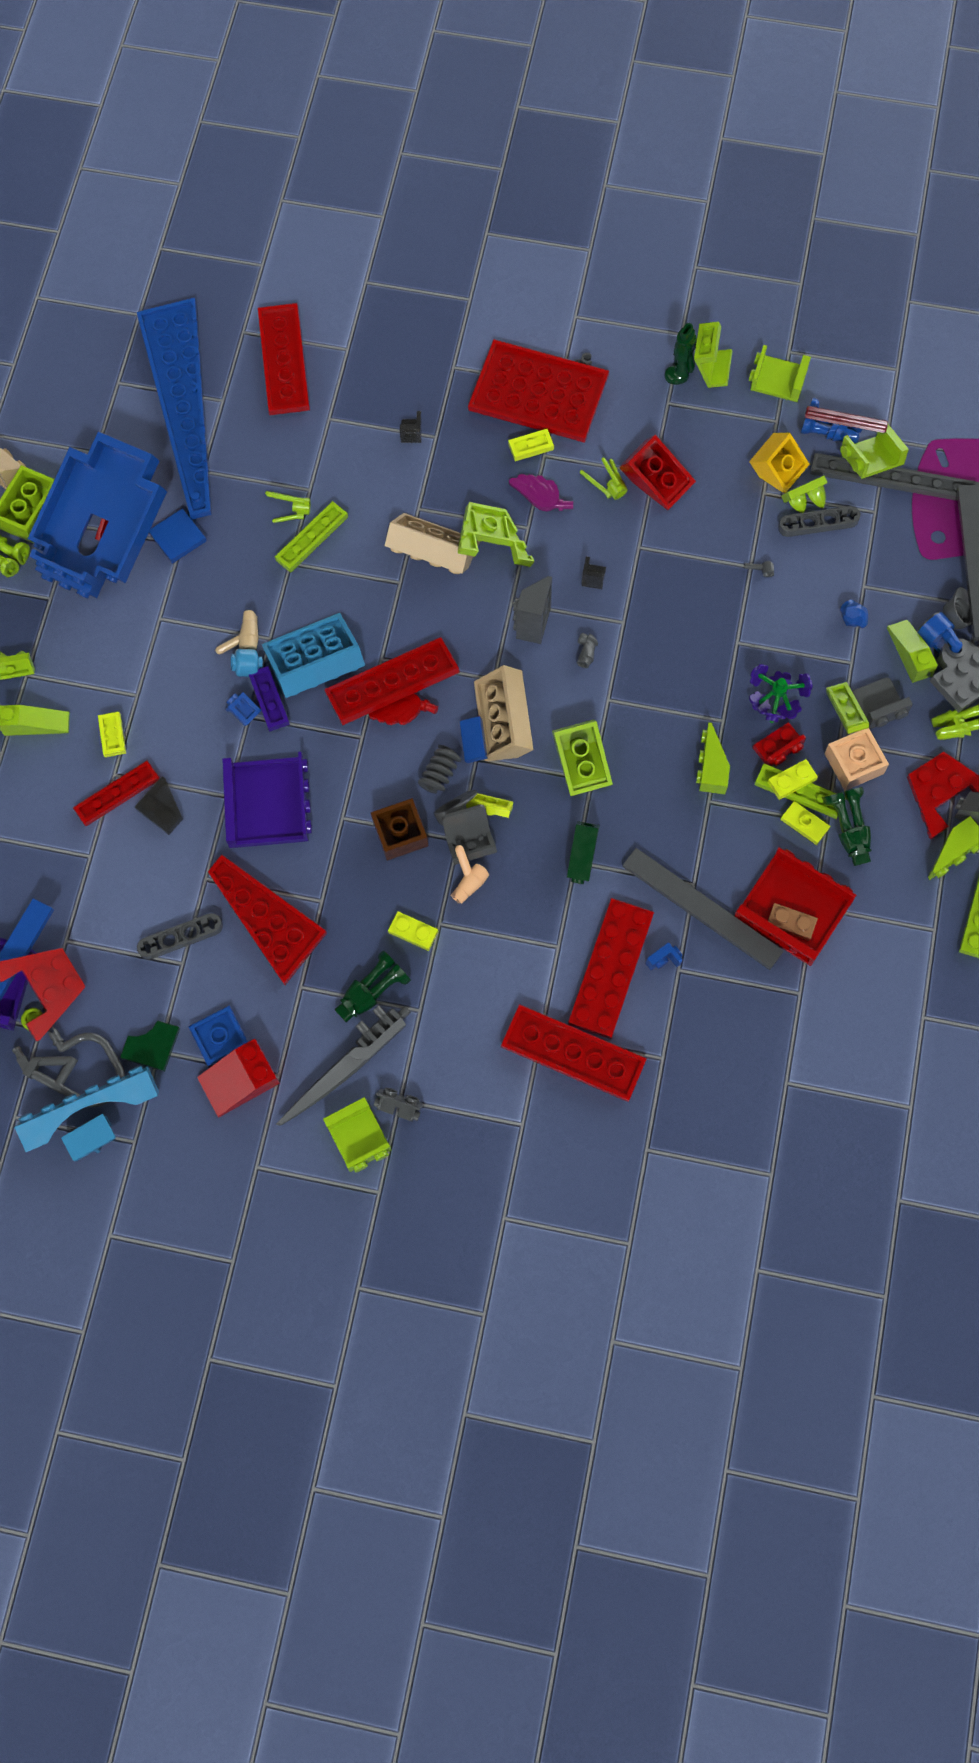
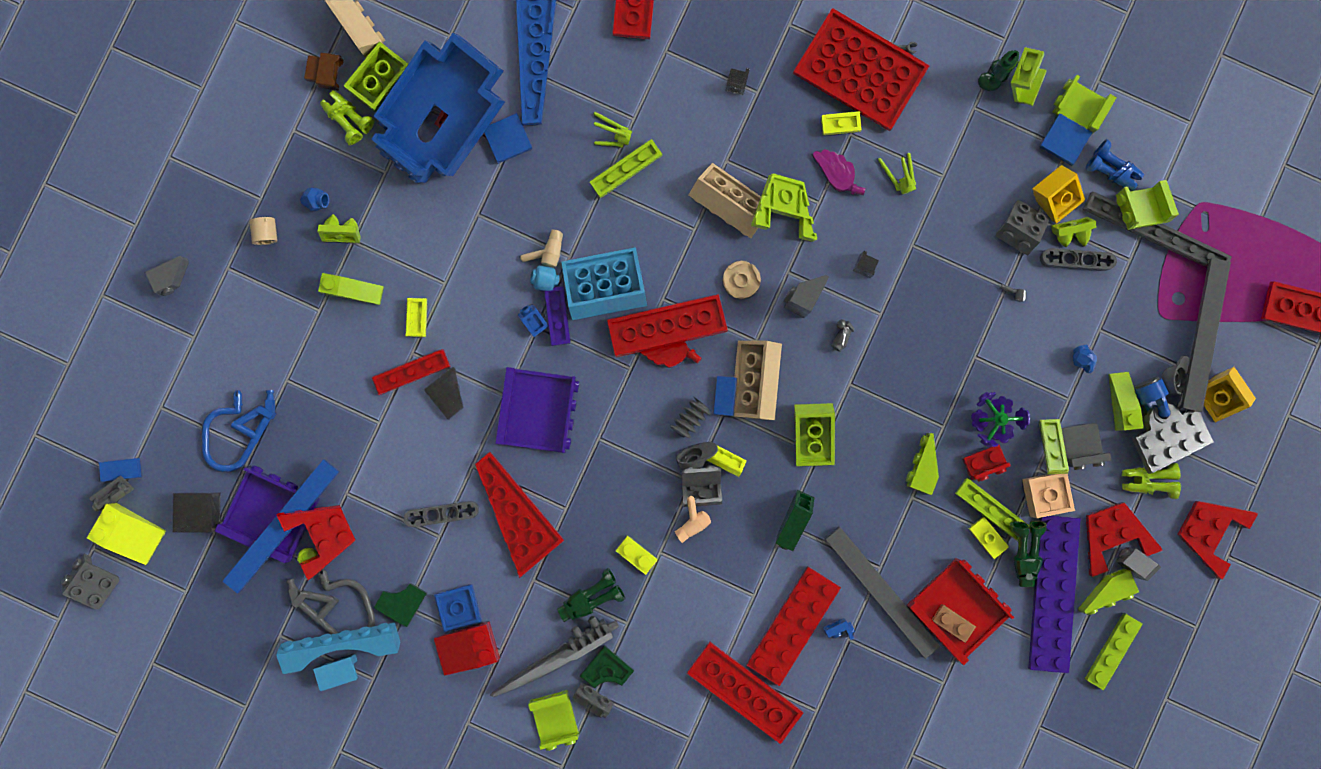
camera: 10 degrees right, 15 degrees up
reddish brown brick [370,798,429,861] -> none
red slope [619,434,696,510] -> none
neon yellow plate [768,759,818,800] -> none
axle [805,406,888,433] -> none
none -> dark green tile [580,645,634,689]
none -> tan tile [723,261,761,299]
none -> dark grey bracket [995,200,1049,256]
none -> dark purple plate [1028,516,1081,673]
none -> blue tile [1039,113,1093,166]

